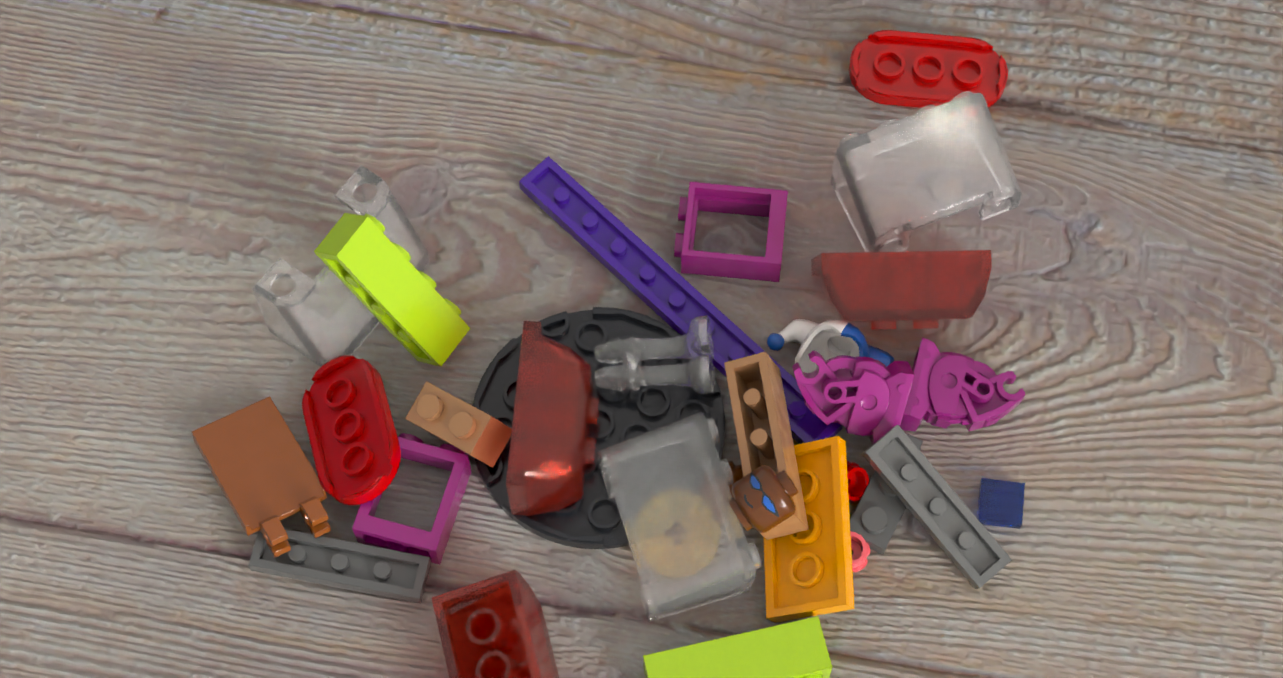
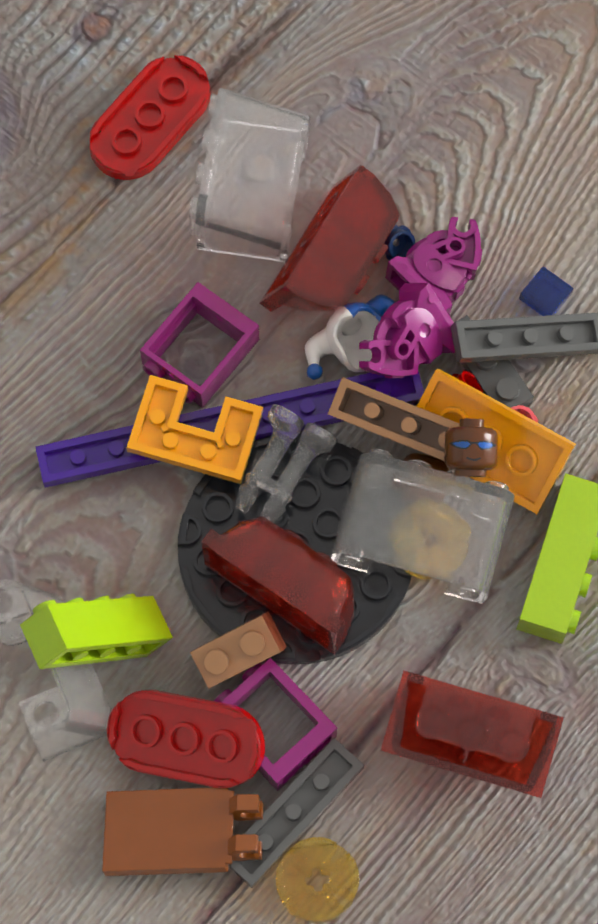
camera: 60 degrees left, 5 degrees up
none -> light orange plate [126,375,263,484]
none -> clear yellow plate [276,837,359,923]
none -> dark blue plate [379,224,415,260]

